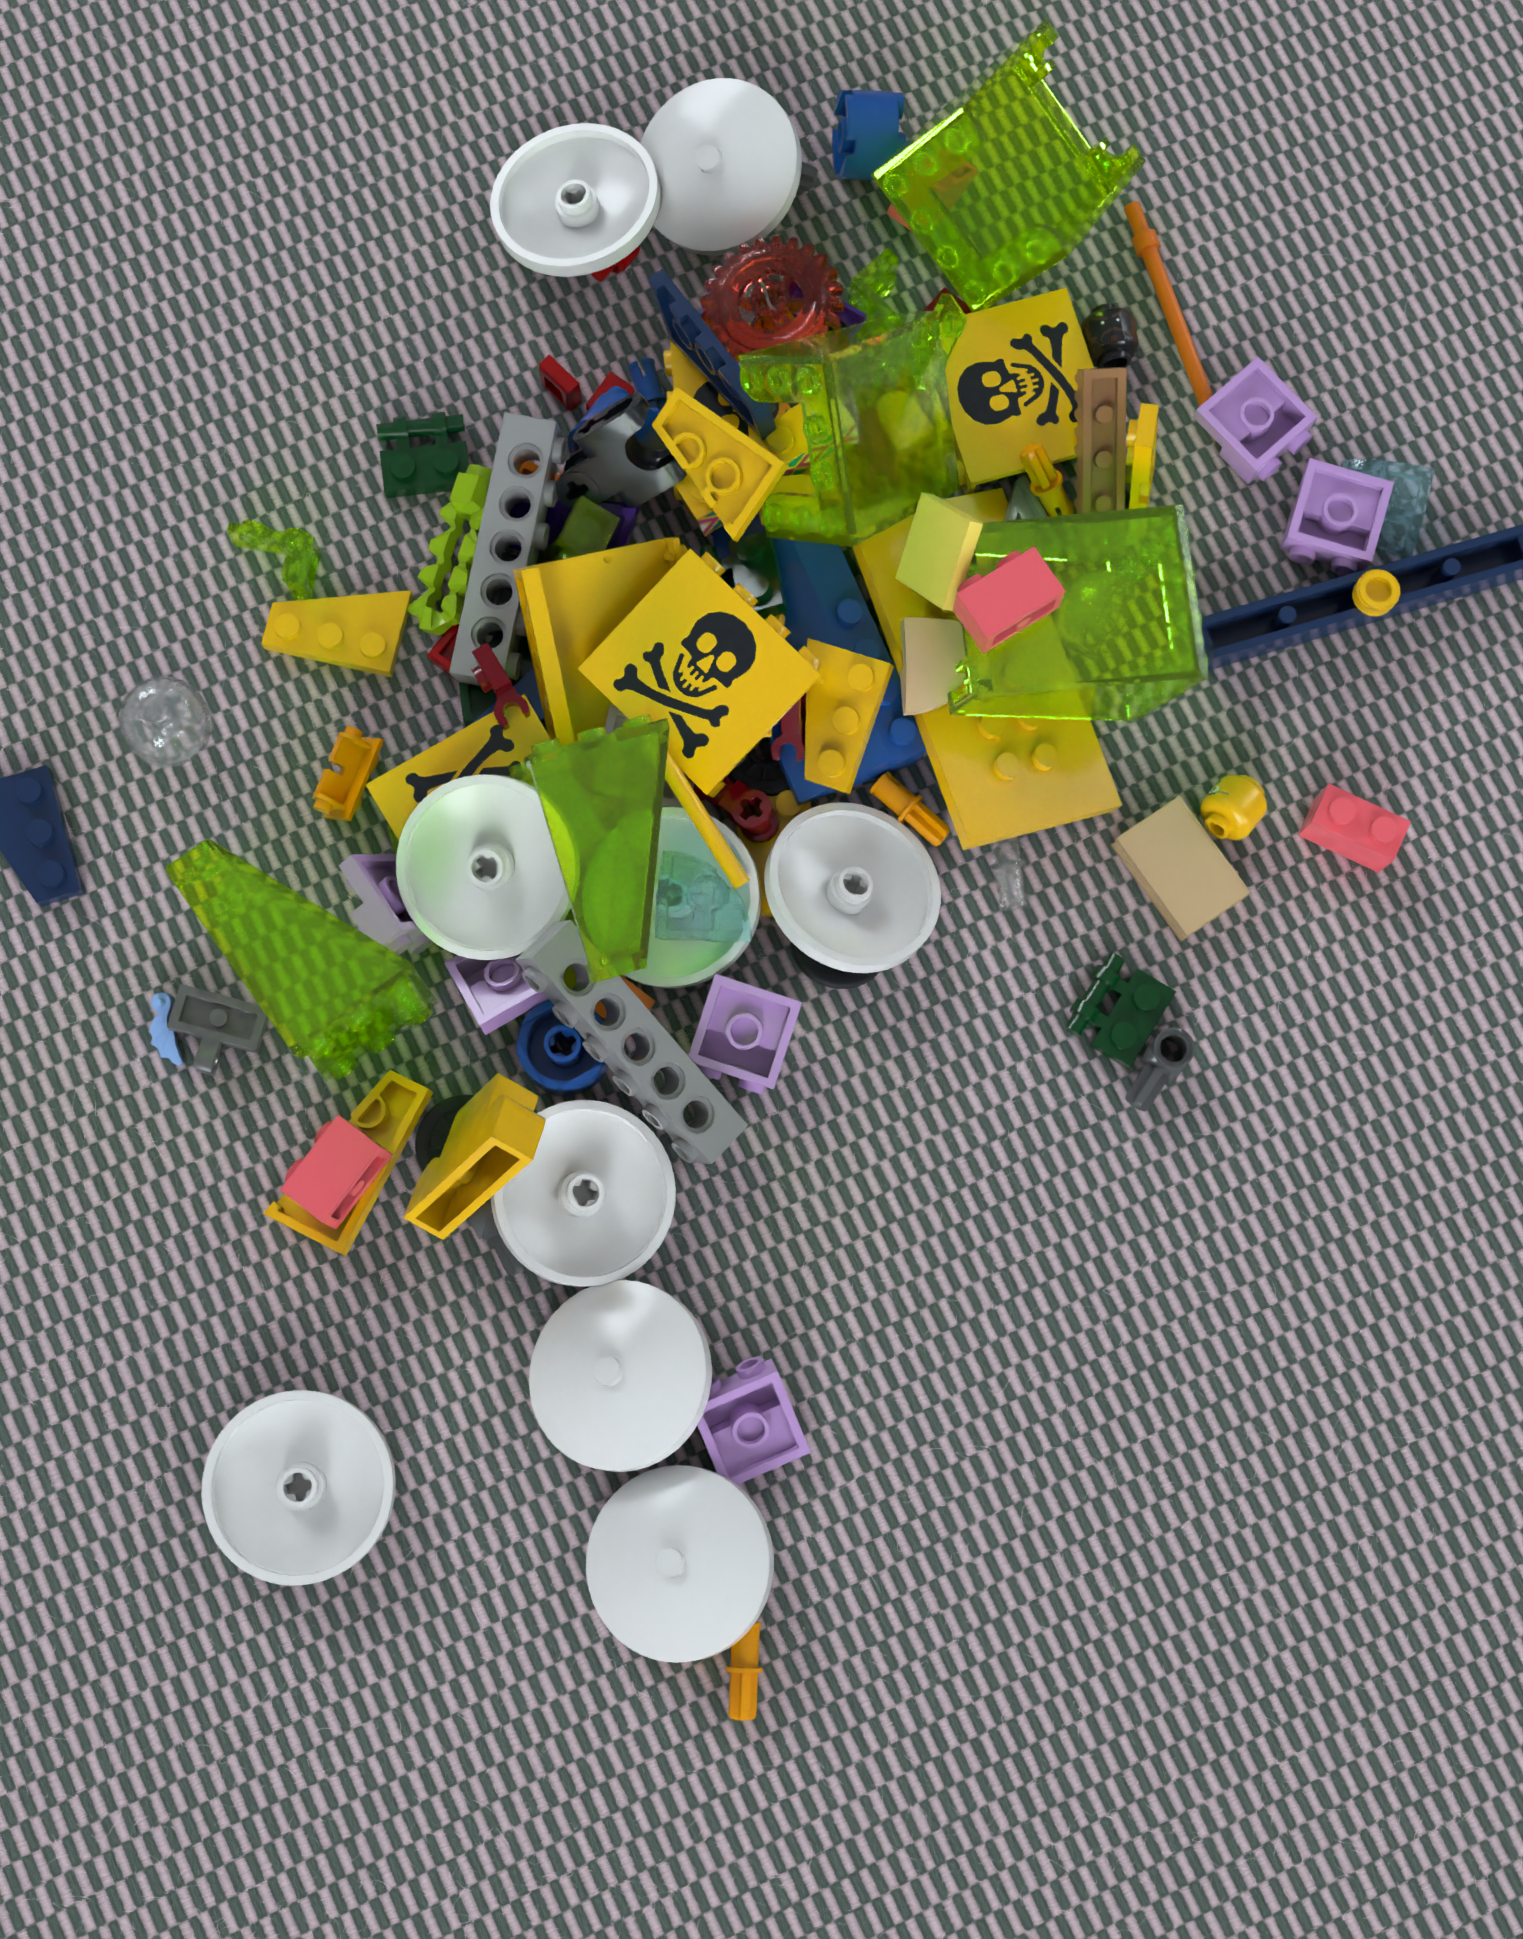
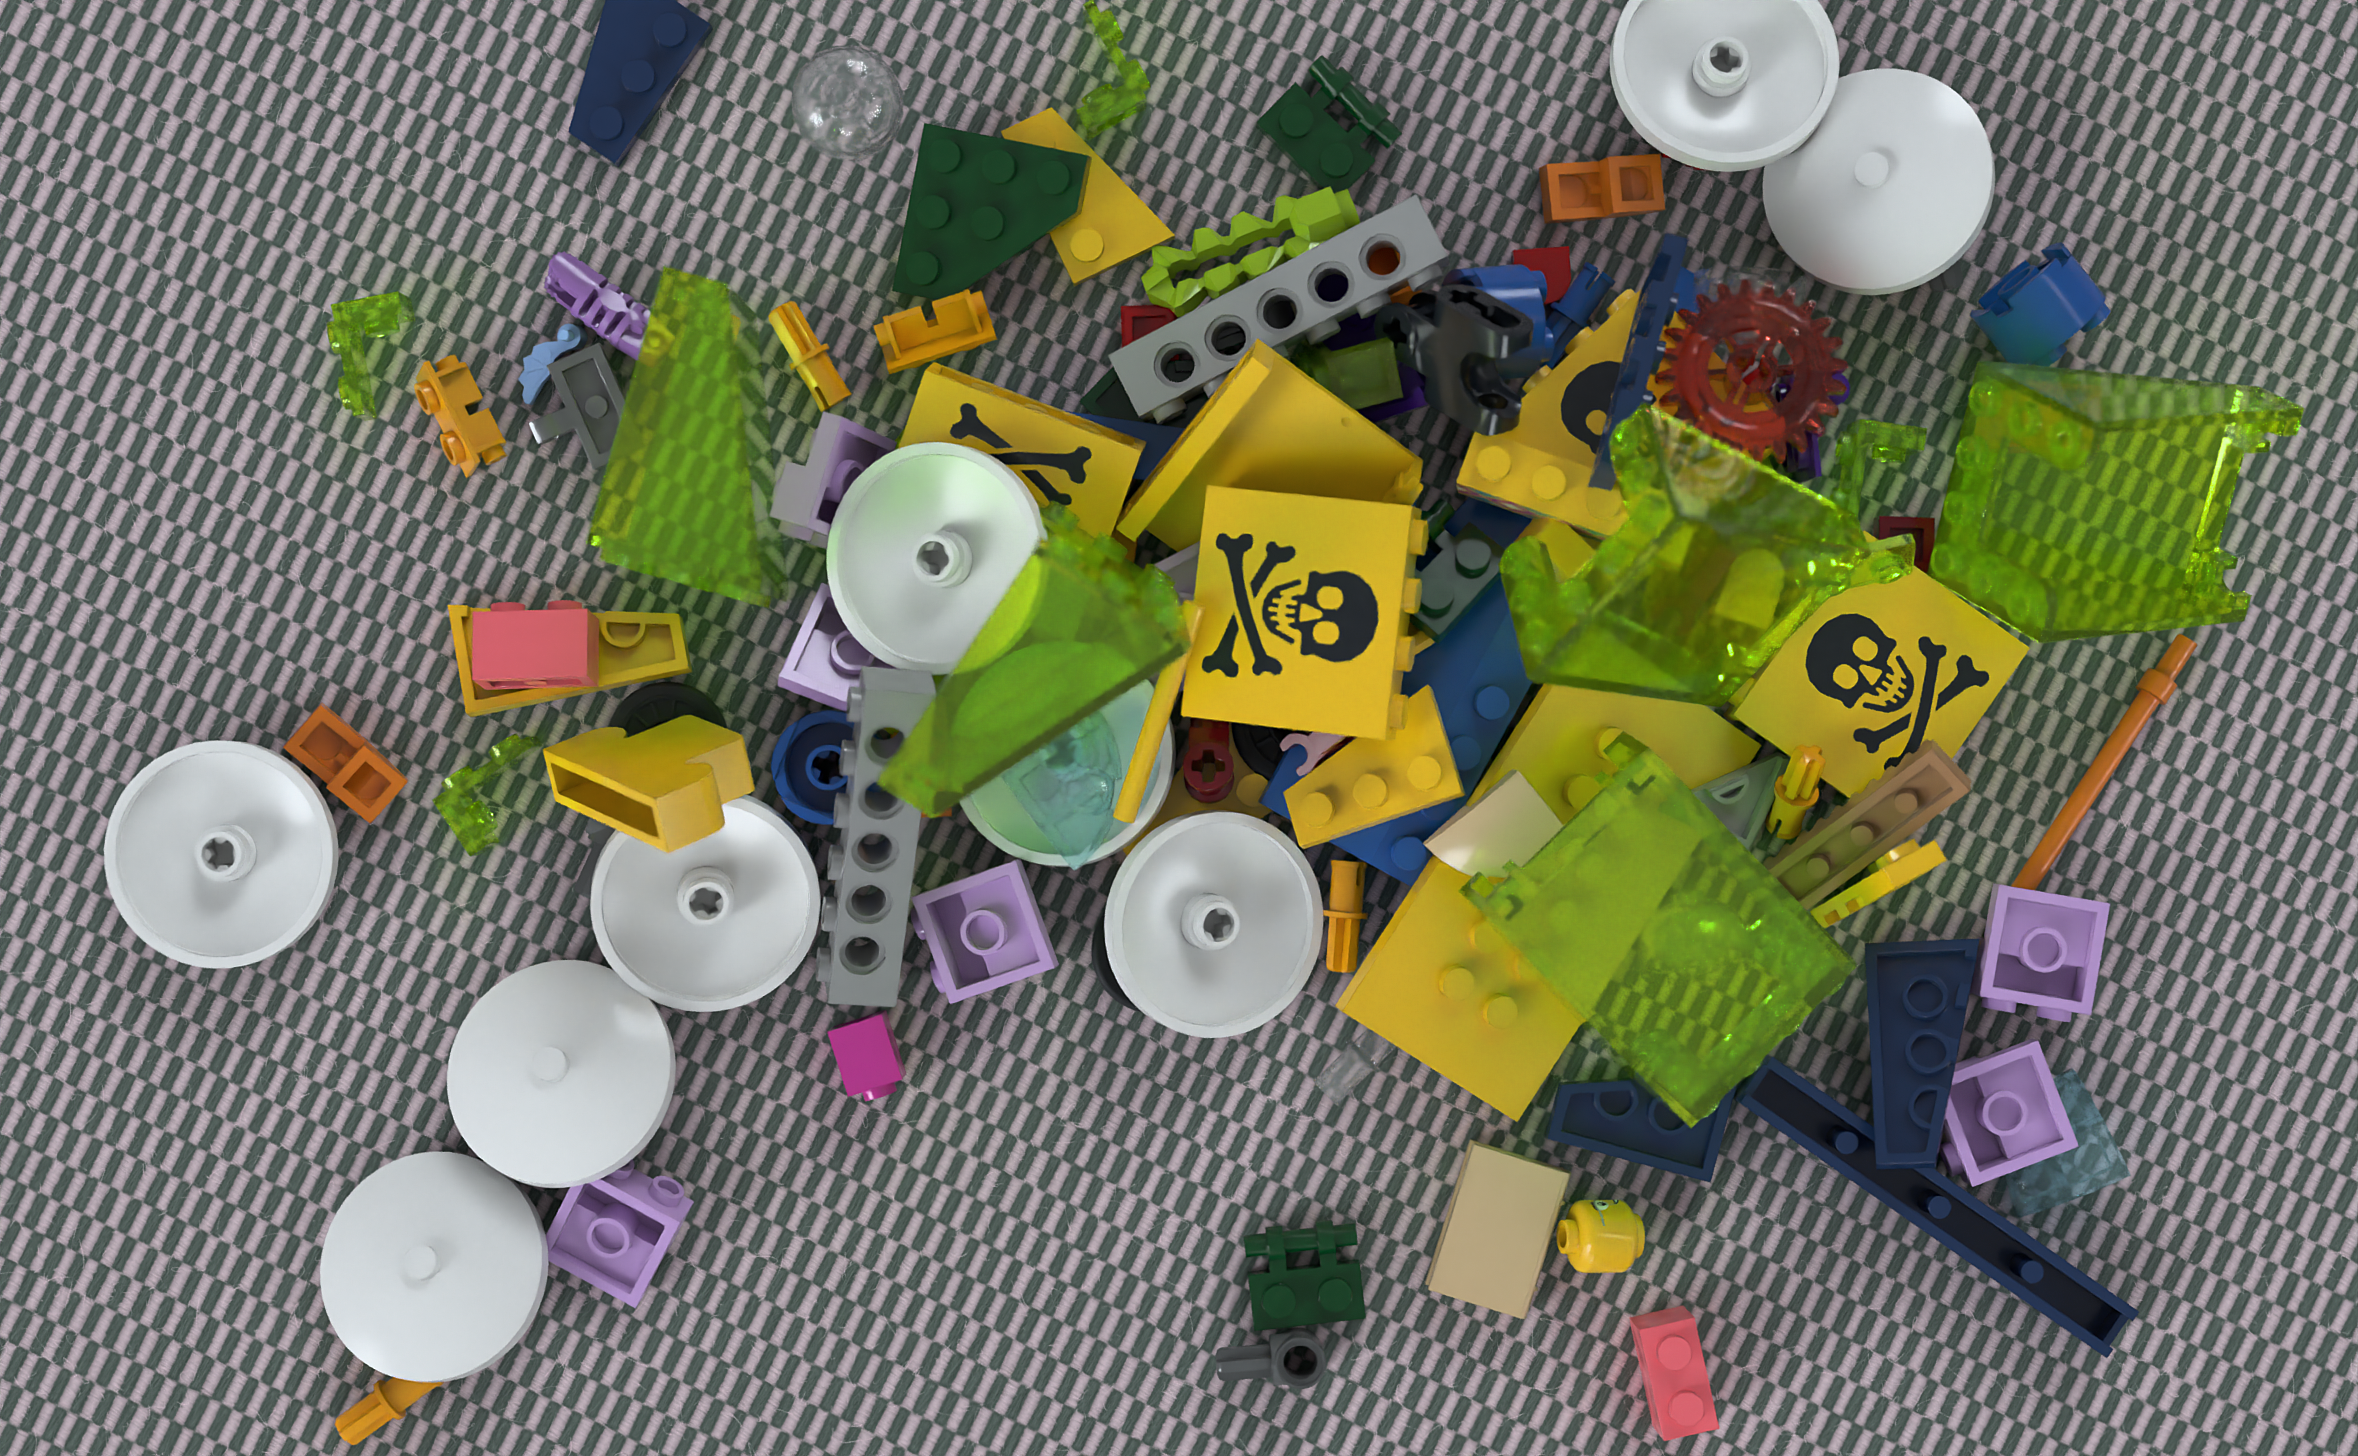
camera: 60 degrees right, 10 degrees up
dark red plate [471,642,531,730] -> none
red tile [538,354,582,411] -> none
yellow wing [652,387,789,542] -> none
light yellow tile [895,492,983,611] -> none
coral brick [953,546,1065,654] -> none
black head [1080,303,1140,368] -> none
yellow tile [1352,569,1400,616] -> none
none -> orange slope [283,702,408,824]
none -> clear neon green bracket [327,291,415,421]
none -> light orange hinge [414,354,507,478]
none -> clear neon green bracket [432,733,543,857]
none -> medium lavender hinge [544,251,676,369]
none -> light orange axle [768,301,852,413]
none -> dark pink brick [827,1010,906,1101]
none -> dark green plate [892,123,1092,300]
none -> orange slope [1539,154,1665,224]
none -> dark blue wing [1545,1071,1740,1183]
none -> dark blue wing [1864,938,1980,1169]

